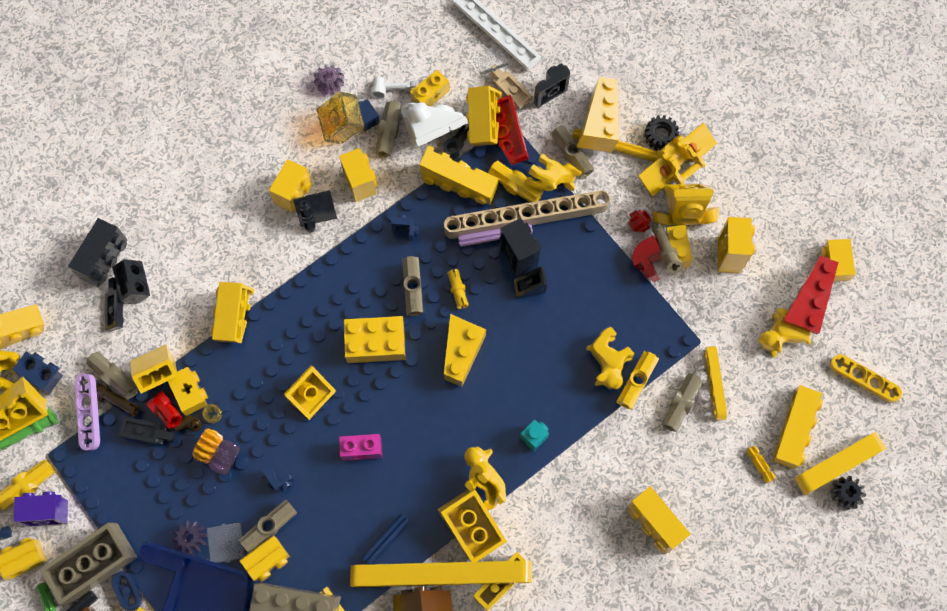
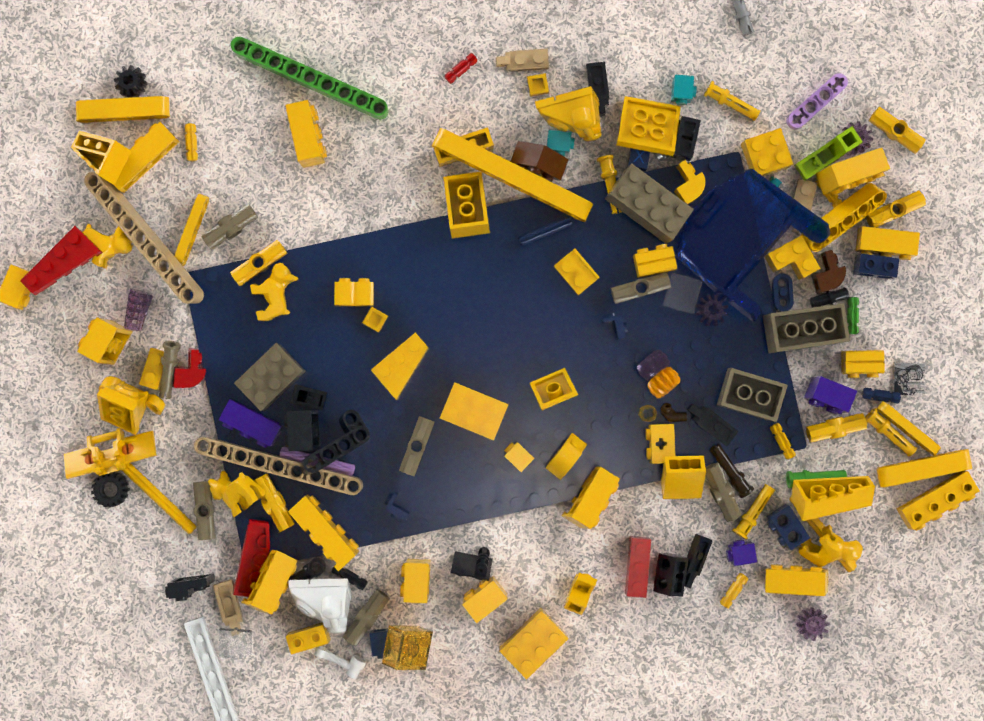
camera: 155 degrees left, 15 degrees up
black brick [68,218,127,288] -> none
lavender beam [75,373,100,451] -> none
red piece [146,390,183,429] -> none
clear purple gear [314,64,345,95] -> none
dark pink brick [339,434,382,461] -> none
yellow pin [447,269,469,309] -> none
yellow animal [464,447,506,510] -> none
teal brick [520,420,549,451] -> none
yellow wedge [576,77,619,153] -> none
red gear [628,210,652,233] -> none
yellow beam [830,354,902,403] -> none
none -> yellow wedge [71,131,131,185]
none -> tan beam [84,172,204,304]
none -> clear purple slope [124,289,153,331]
none -> dark purple brick [219,399,284,448]
none -> bright green beam [231,37,389,120]
none -> dark tan brick [234,343,306,411]
none -> black beam [300,409,370,475]
none -> black axle [331,563,368,590]
none -> yellow brick [334,278,374,306]
none -> yellow tile [362,306,388,333]
none -> yellow brick [499,608,569,680]
none -> yellow brick [504,442,534,472]
none -> yellow brick [546,433,587,480]
none -> yellow plate [553,248,600,295]
none -> yellow brick [564,573,597,615]
none -> red brick [625,536,651,598]
none -> dark tan brick [717,368,788,422]
none -> yellow axle [720,573,748,608]
none -> dark purple brick [726,540,757,566]
none -> yellow pin [732,484,776,540]
none -> yellow axle [770,423,796,459]

